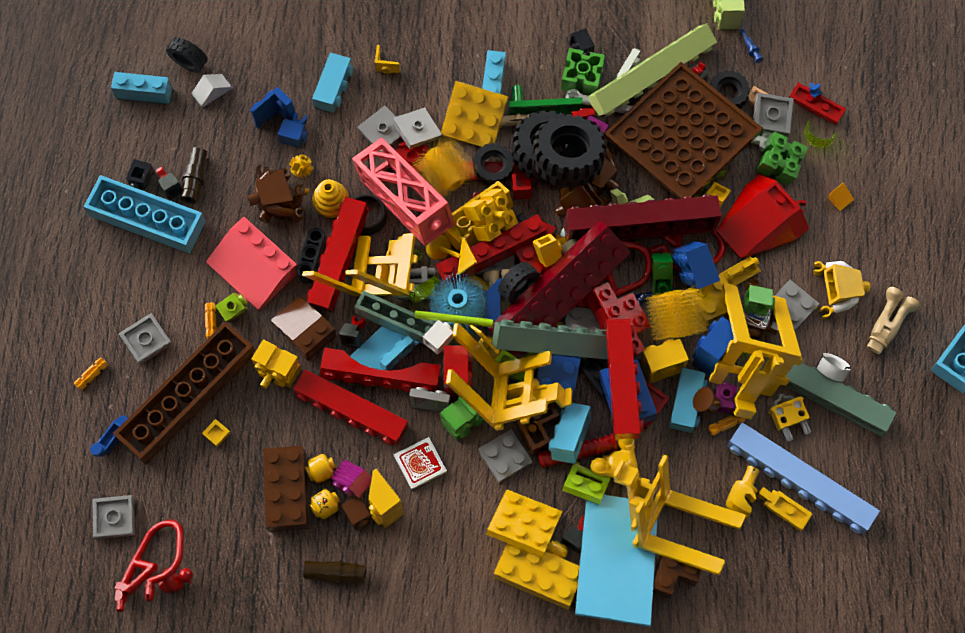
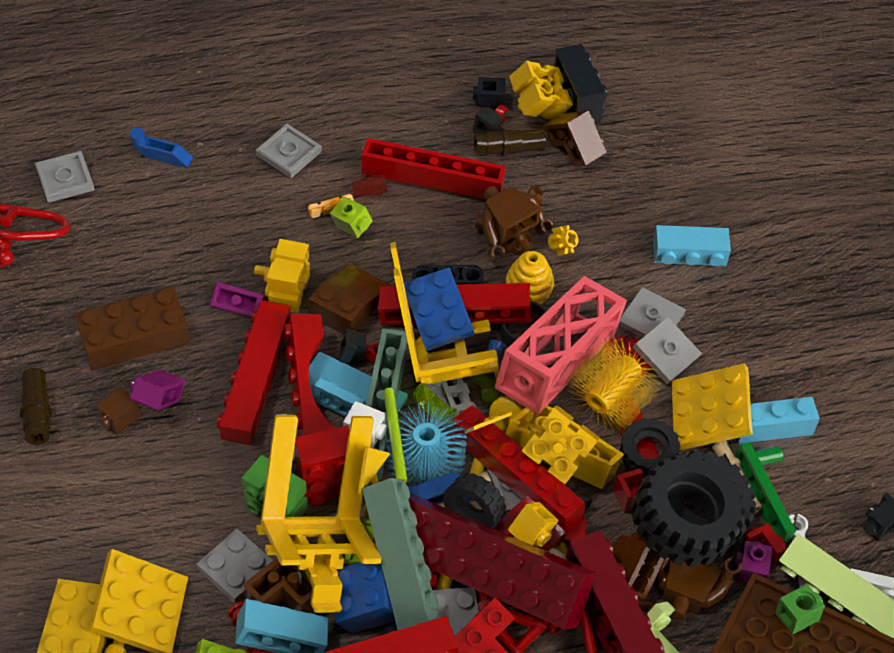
camera: 70 degrees right, 15 degrees down
light orange axle [74,358,108,390] -> none
medium azure brick [84,175,206,254] -> none
medium azure brick [111,72,172,104] -> none
reddish brown brick [113,322,255,465] -> none
black tyre [166,37,208,73] -> none
white slope [192,74,232,108] -> none
yellow plate [202,419,231,448] -> none
coral slope [206,217,298,311] -> none
blue bracket [250,87,295,128] -> none
blue brick [278,112,308,149] -> none
yellow head [305,454,336,483] -> none
yellow head [309,489,340,519] -> none
yellow slope [369,469,404,528] -> none
yellow bracket [375,45,400,74] -> none
tile [394,437,447,490] -> none
bright green brick [561,48,605,96] -> none
none -> magenta slope [210,282,267,317]
none -> clear red cone [352,172,388,196]
none -> red brick [361,138,506,199]
none -> blue plate [404,267,475,351]
none -> blue hand [487,339,505,357]
none -> yellow brick [509,61,573,120]
none -> brick [543,111,607,166]
none -> black brick [554,44,607,124]
none -> bright green brick [775,584,825,635]

